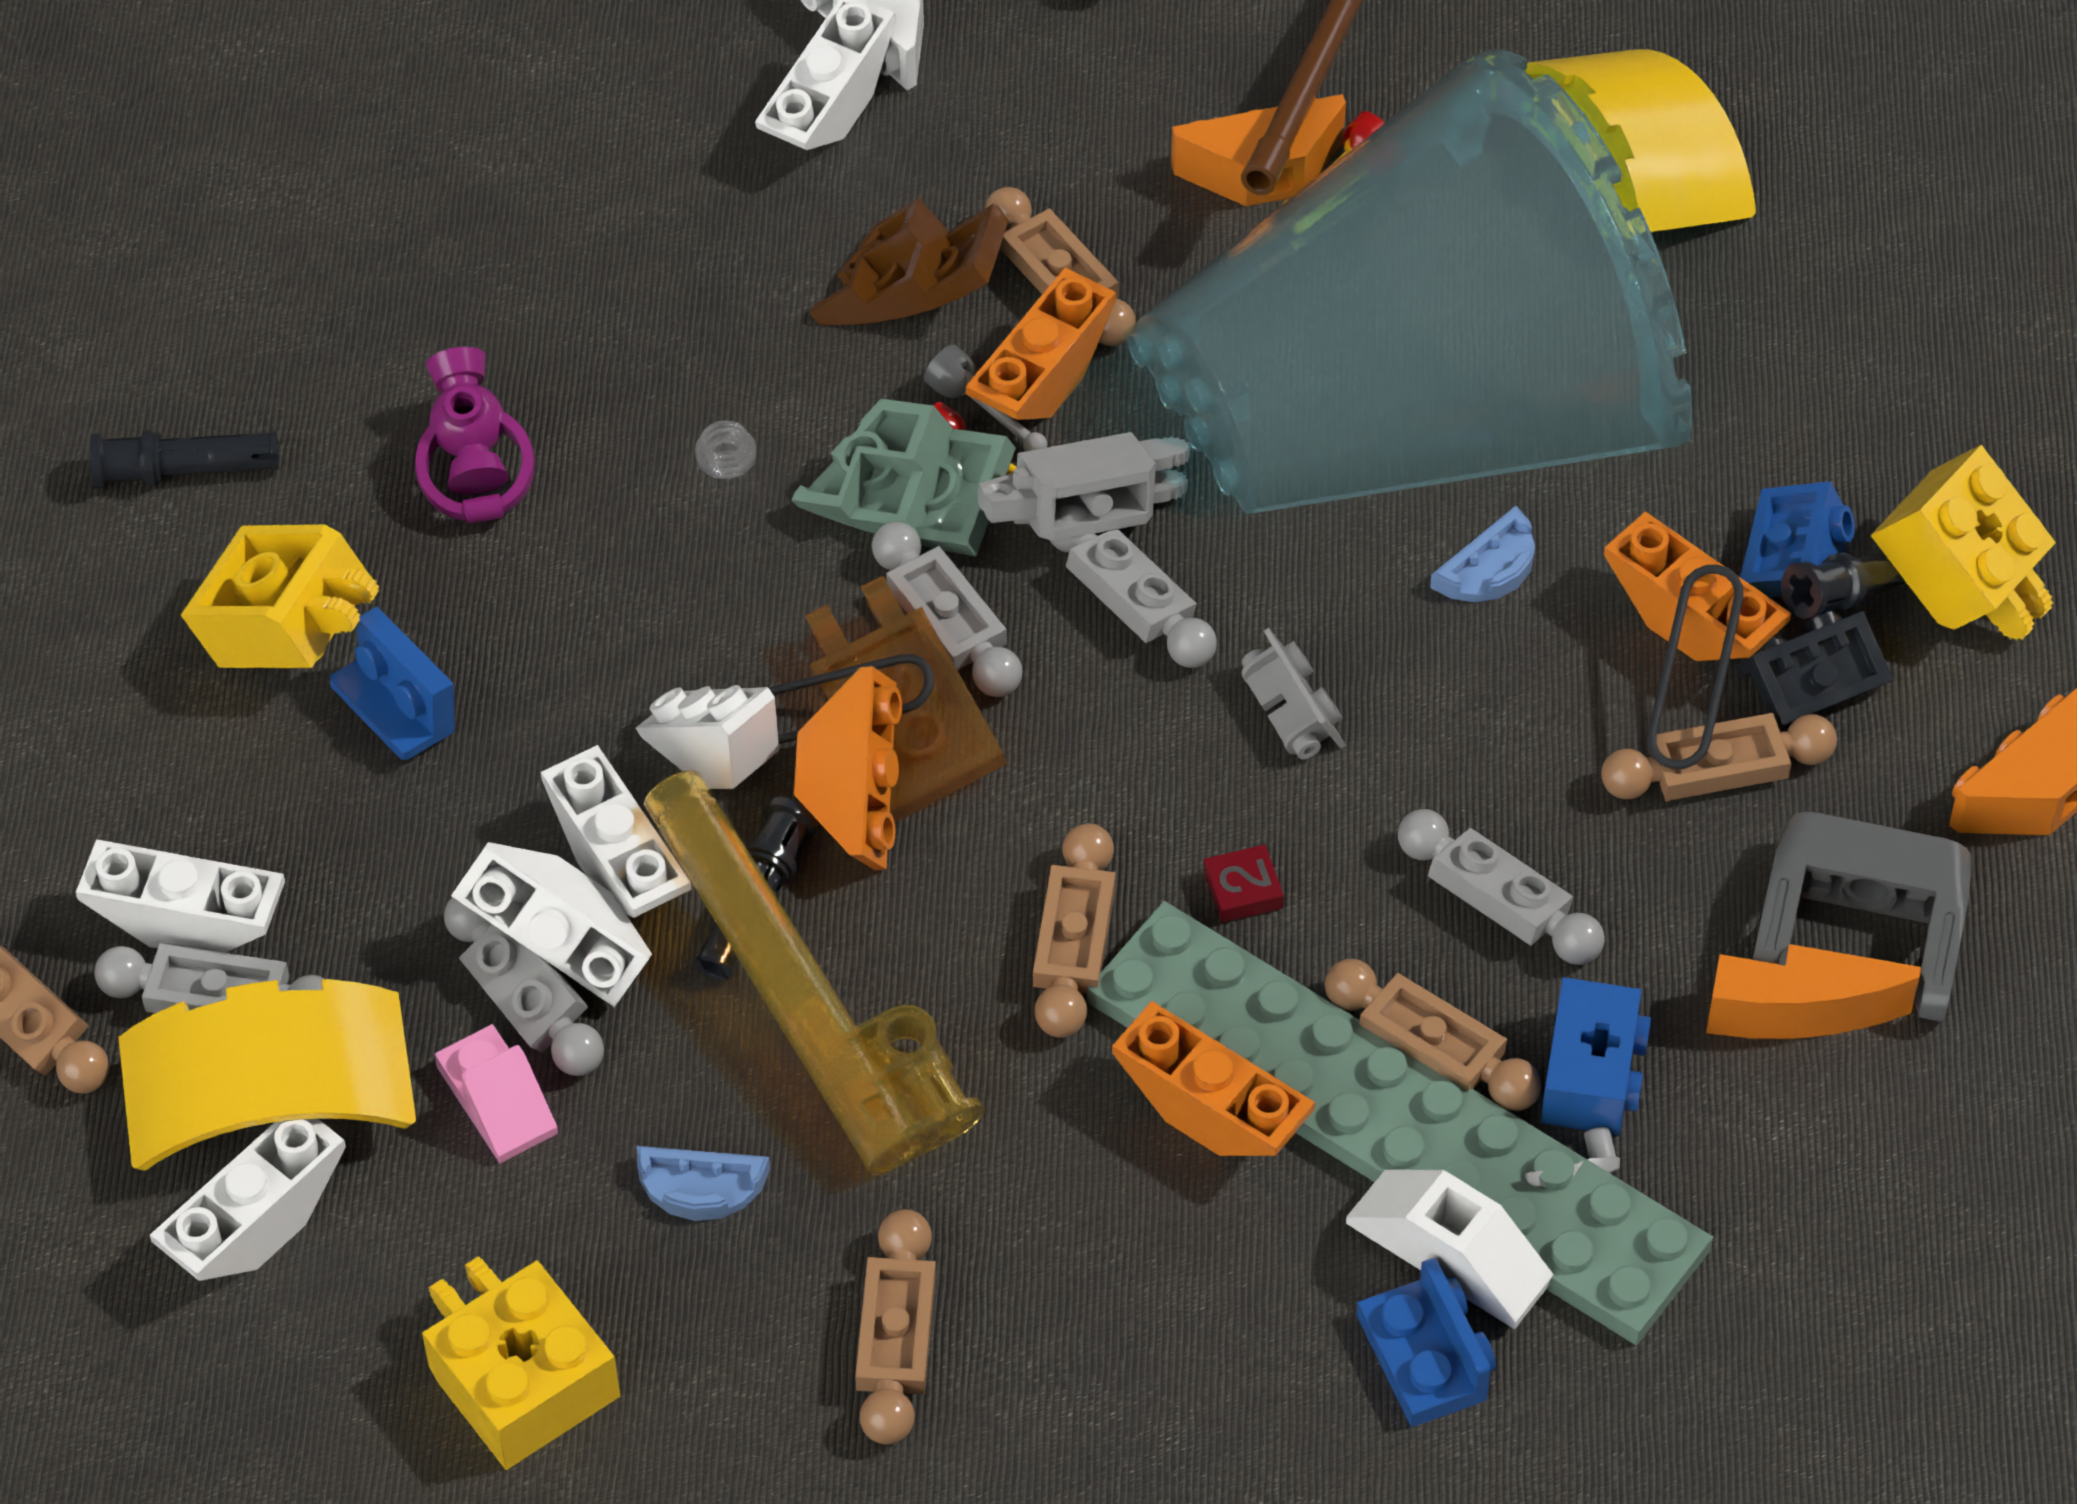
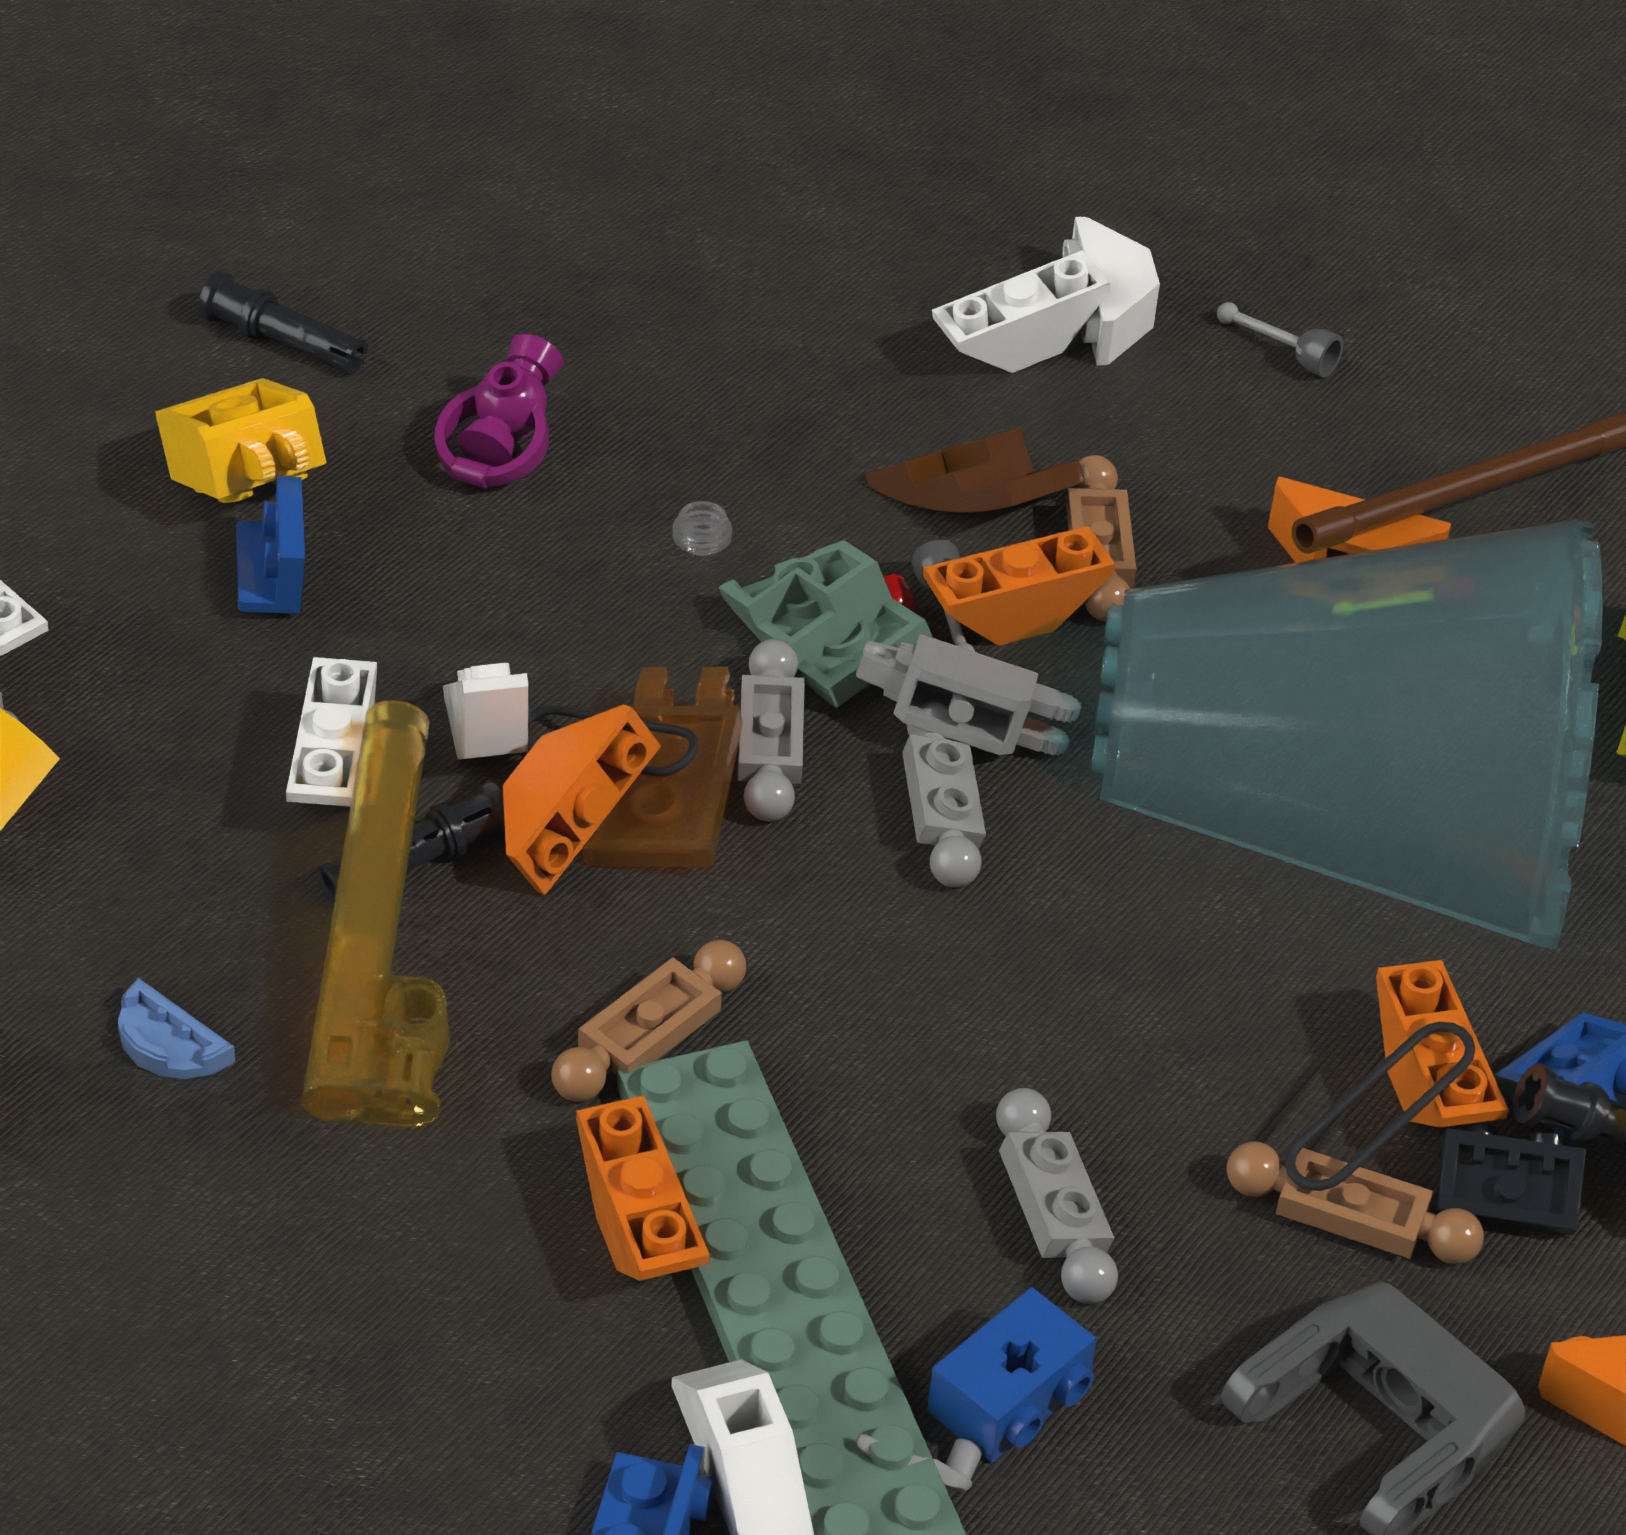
camera: 30 degrees right, 10 degrees down
bright pink slope [434,1024,558,1164] -> none
light grey plate [444,897,604,1076] -> none
white slope [451,842,652,1007] -> none
medium nougat plate [855,1209,936,1444] -> none
dark red tile [1203,844,1284,923] -> none
light grey hinge [1242,628,1346,759] -> none
medium nougat plate [1325,959,1542,1111] -> none
medium blue tile [1430,506,1535,603] -> none
orange slope [1706,944,1921,1039] -> none

